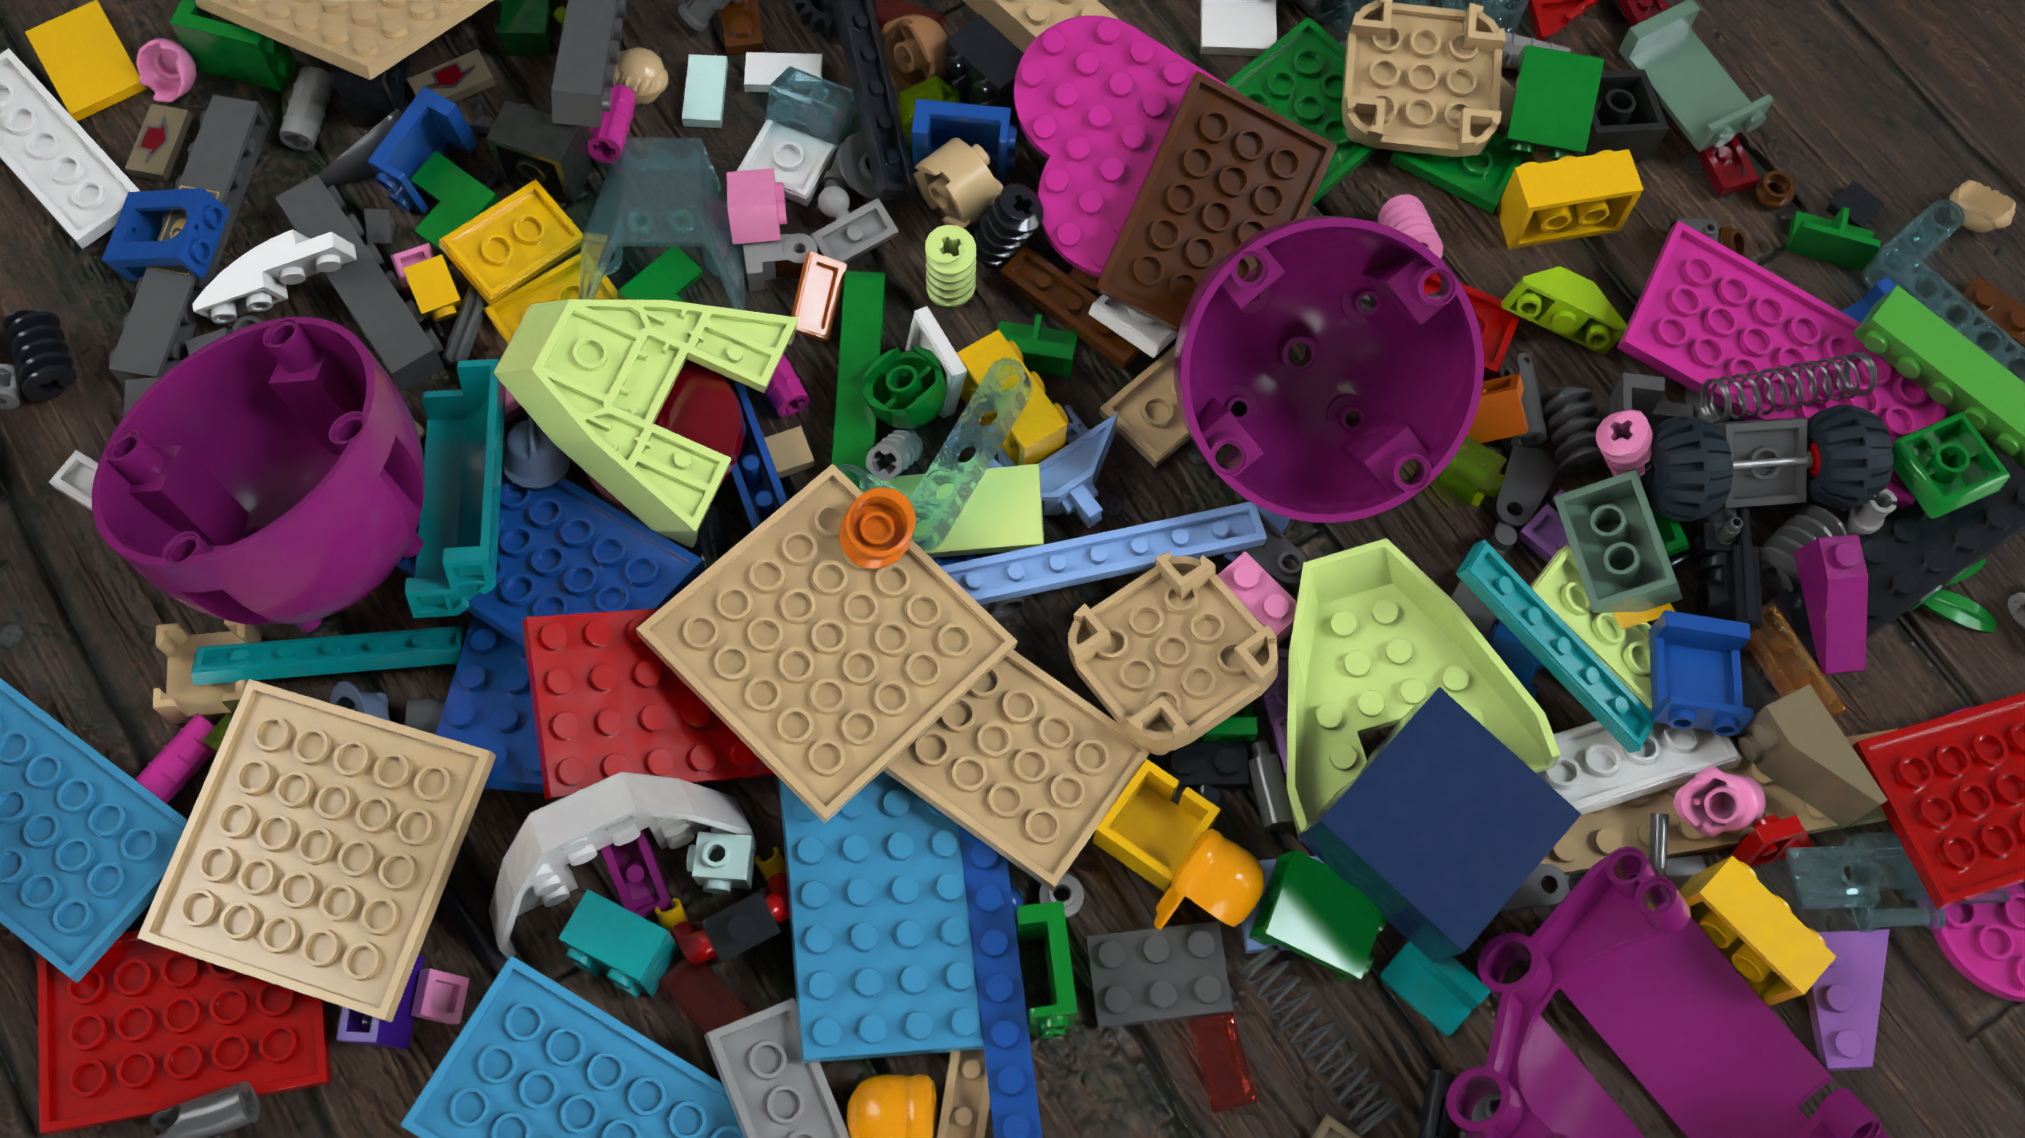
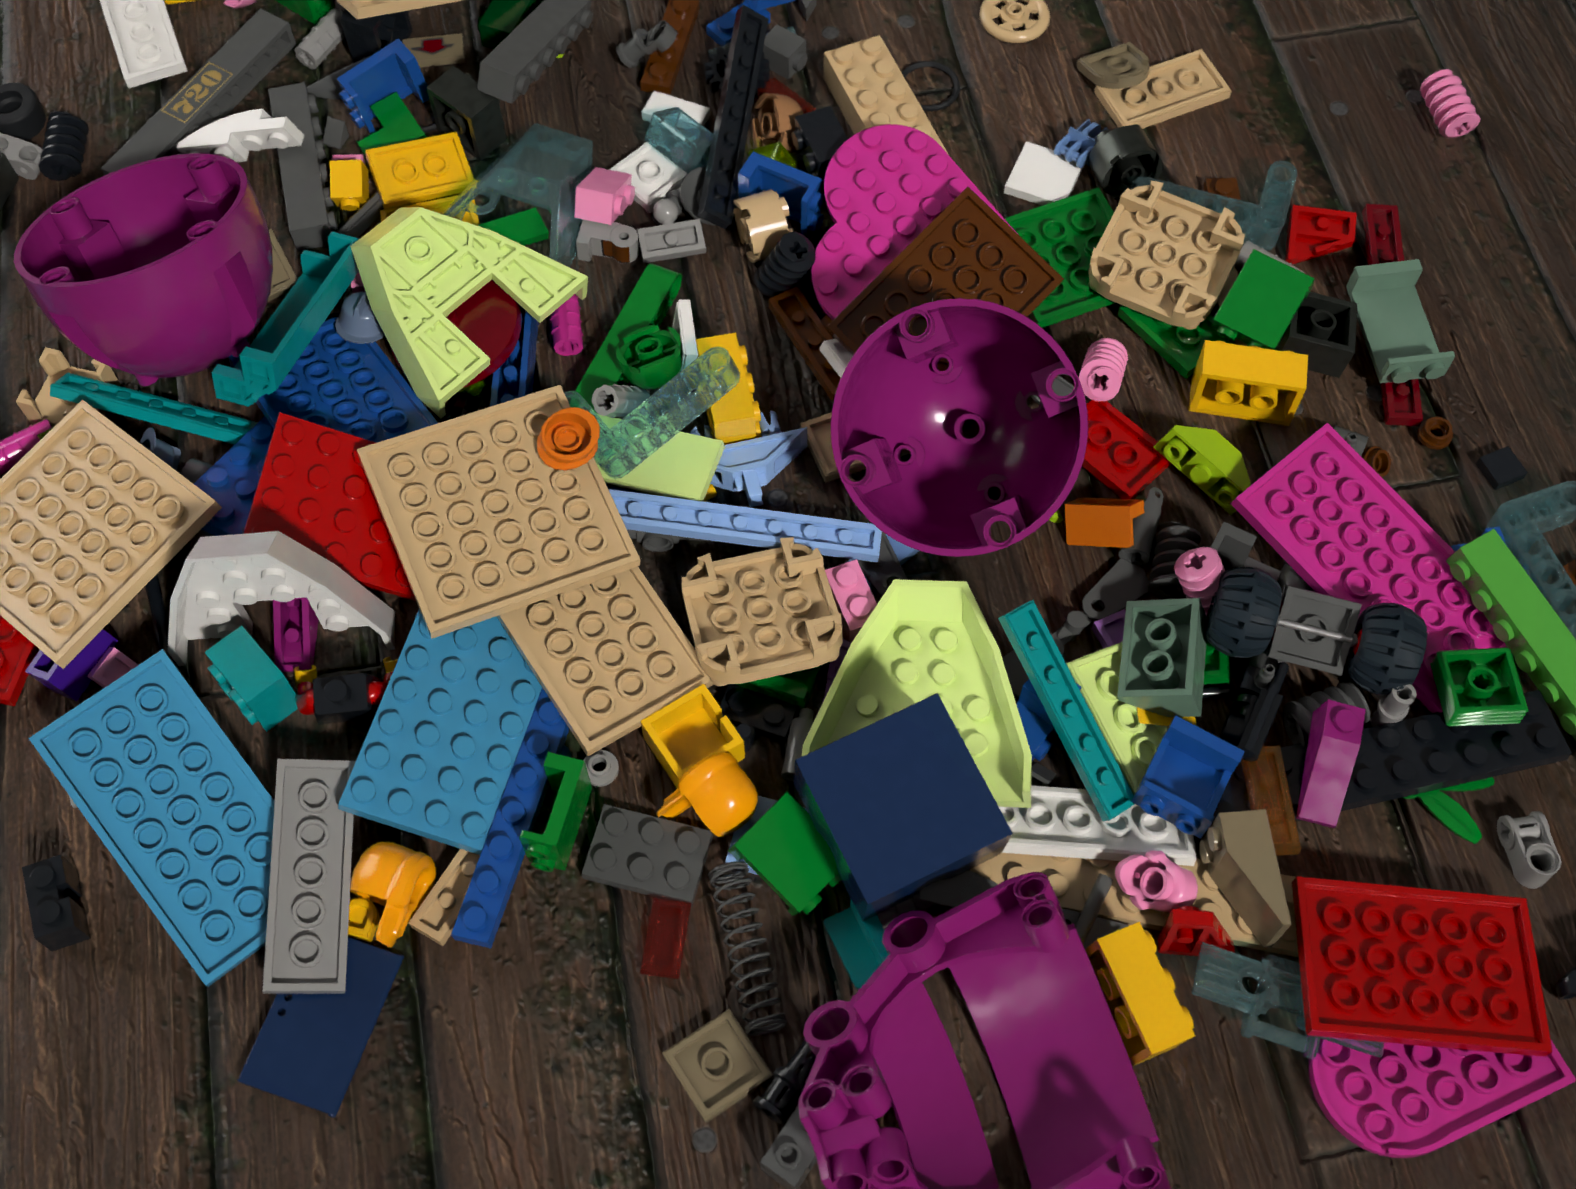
camera: 25 degrees right, 5 degrees down
blue panel [102,188,230,282] -> none
dark tan tile [125,104,193,182] -> none
dark pink axle [587,84,636,163] -> none
tan hair [615,47,668,105] -> none
clear red tile [659,957,752,1033] -> none
light aqua tile [682,54,728,128] -> none
light aqua brick [686,827,757,894] -> none
tan tile [764,426,815,478] -> none
tile [791,251,847,342] -> none
yellowish green piece [925,225,976,308] -> none
green panel [998,314,1077,378] -> none
clear neon green brick [1435,436,1507,507] -> none
dark grey piece [1699,352,1878,424] -> none
green panel [1785,207,1881,271] -> none
medium lavender wing [1806,929,1890,1071] -> none

